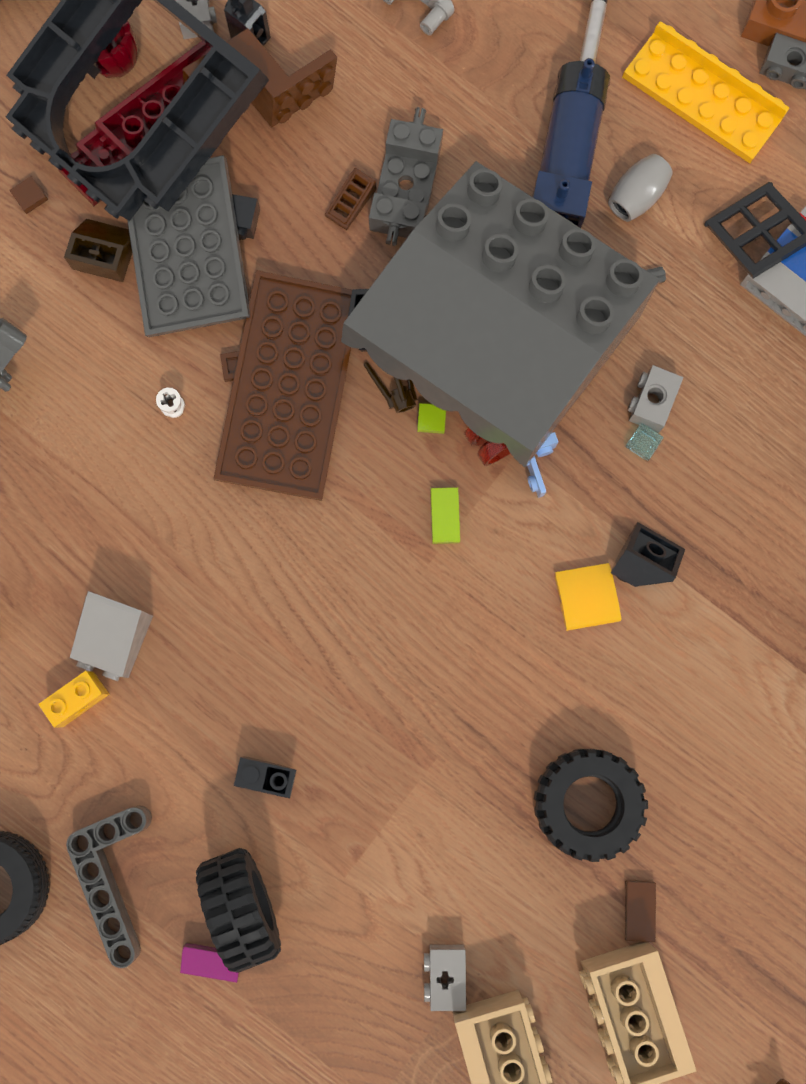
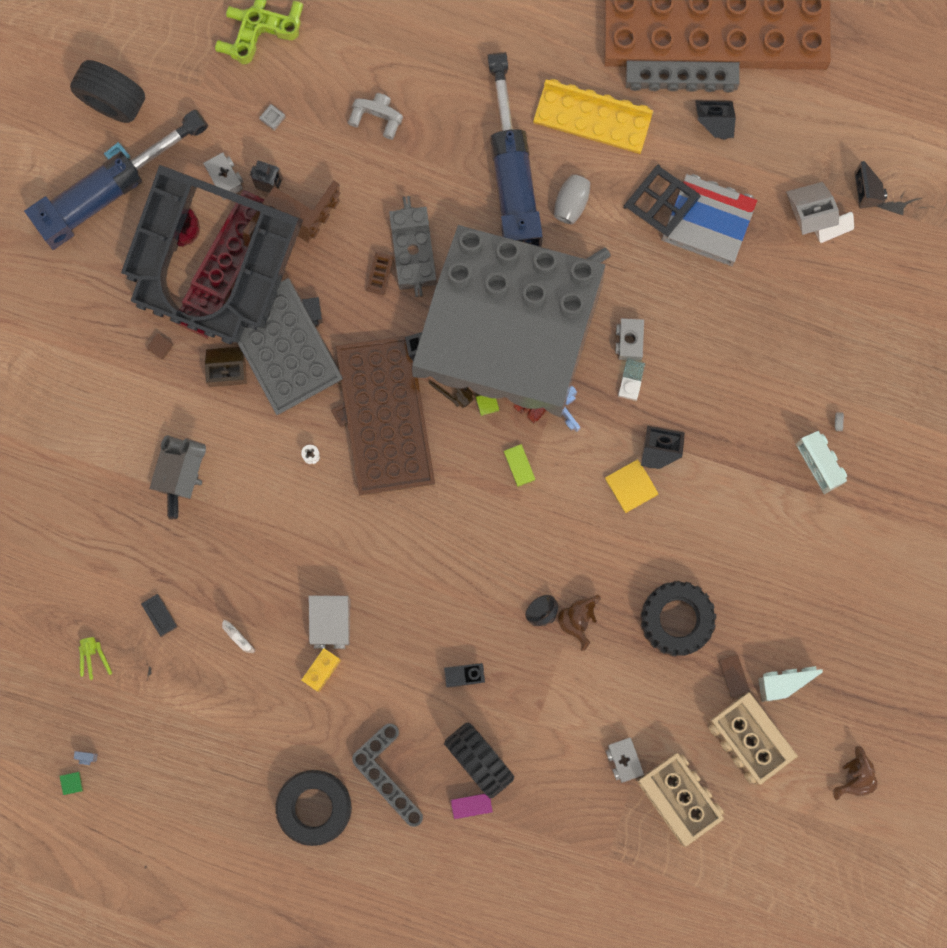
camera: 15 degrees left, 0 degrees up
none -> black piece [525,595,559,626]
none -> reddish brown piece [558,594,601,651]
none -> white plate [618,377,641,401]
none -> light aqua slope [758,666,823,702]

